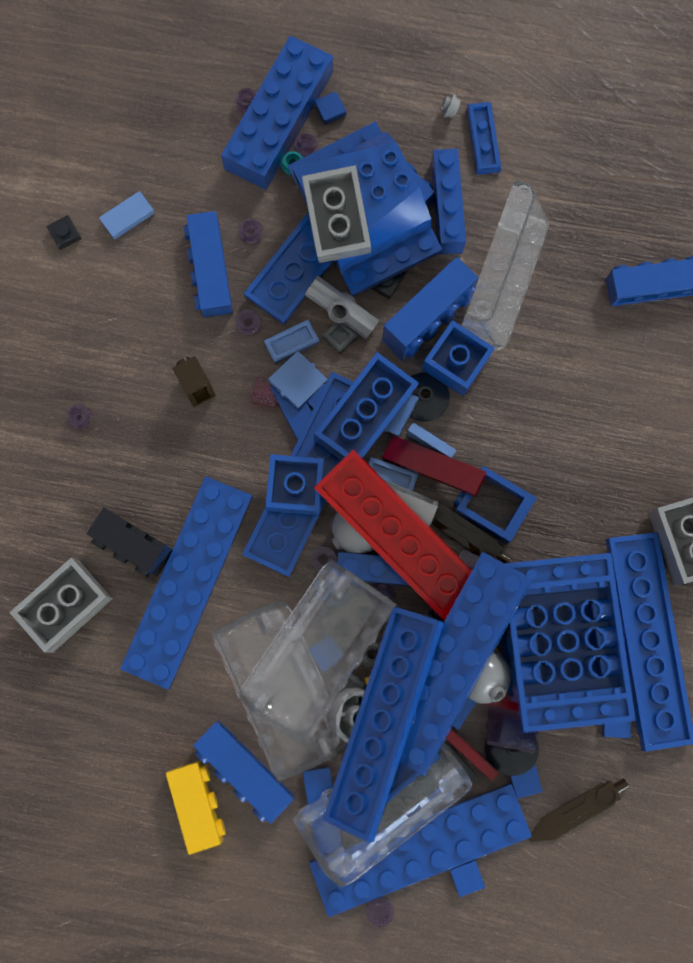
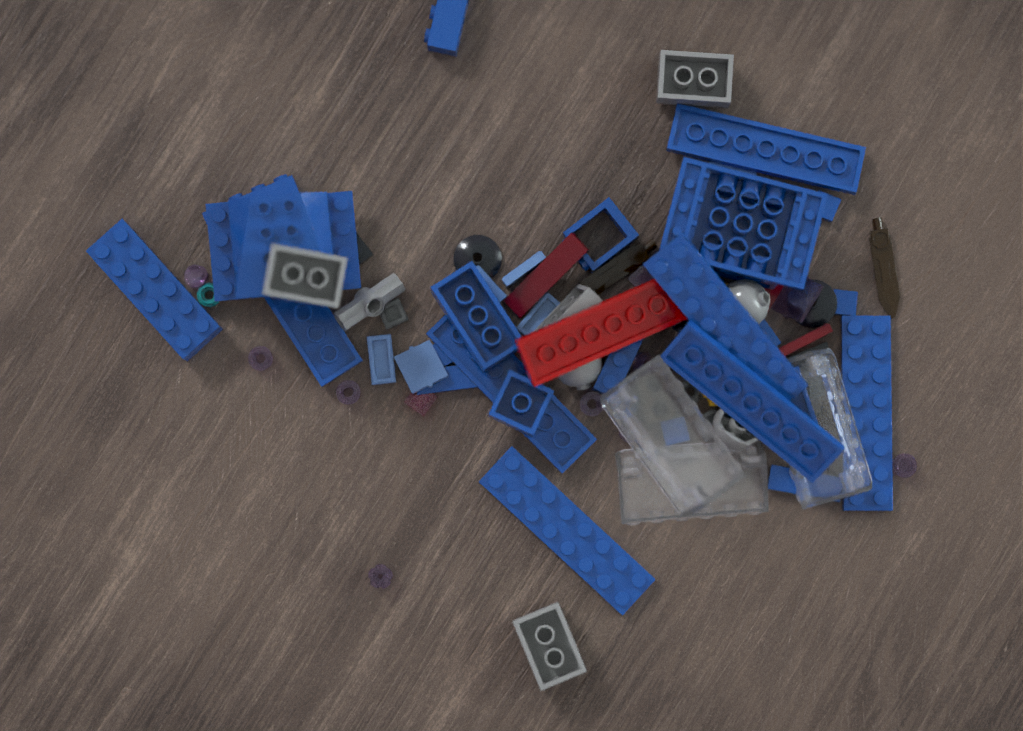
camera: 65 degrees left, 5 degrees up
black plate [46,215,82,250] -> none
black wedge [86,507,173,577] -> none
medium blue tile [99,191,155,240] -> none
yellow brick [166,760,226,855] -> none
dark brown brick [172,356,216,407] -> none
blue brick [183,211,233,318] -> none
blue brick [193,720,295,824] -> none
clear purple plate [235,88,256,113] -> none
blue tile [314,91,346,125] -> none
blue brick [382,257,479,362] -> none
blue brick [422,320,495,397] -> none
blue brick [431,148,466,255] -> none
light grey plate [440,93,461,118] -> none
blue tile [449,860,485,897] -> none
clear windscreen [462,179,549,350] -> none
blue tile [466,102,501,175] -> none

